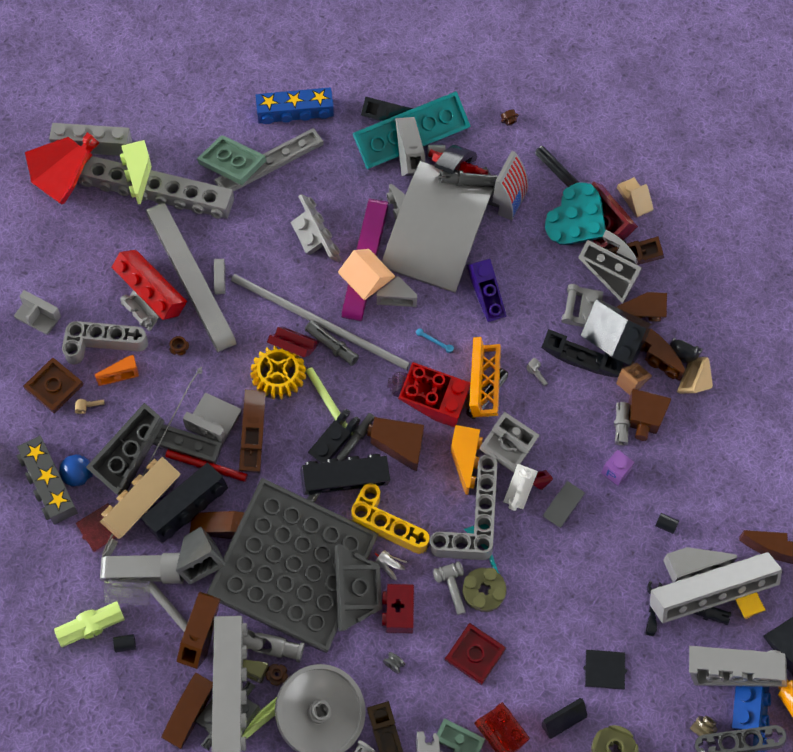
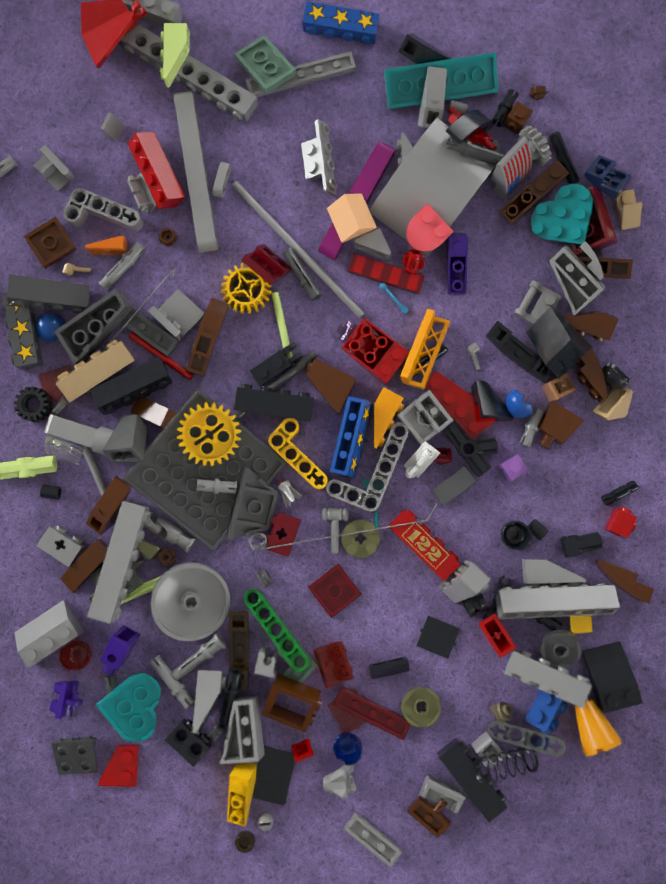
camera: 25 degrees right, 20 degrees up
none -> dark grey brick [7,275,90,314]
none -> black tyre [14,386,53,422]
none -> light grey brick [37,525,87,567]
none -> light grey pin [98,242,146,291]
none -> light grey slope [101,112,125,141]
none -> yellow gear [177,402,241,466]
none -> light grey pin [196,479,237,494]
none -> green beam [244,589,311,672]
none -> light grey piece [248,500,437,550]
none -> blue brick [330,396,373,478]
none -> tile [348,253,425,295]
none -> red brick [388,509,461,581]
none -> red gear [401,249,426,273]
none -> coral slope [406,203,454,252]
none -> red wing [425,371,495,440]
none -> light grey wedge [438,560,491,603]
none -> black piece [443,421,498,477]
none -> black wheel [462,592,488,618]
none -> black slope [471,380,513,421]
none -> red slope [478,613,517,658]
none -> black pin [492,89,519,127]
none -> reddish brown slope [499,160,569,225]
none -> black hair [501,520,532,551]
none -> reddish brown brick [504,101,533,134]
none -> blue hair [506,390,533,418]
none -> light grey gear [518,126,551,167]
none -> dark grey plate [540,630,581,669]
none -> black piece [560,532,603,558]
none -> dark blue slope [584,155,631,199]
none -> black axle [601,481,639,505]
none -> red brick [605,507,637,538]

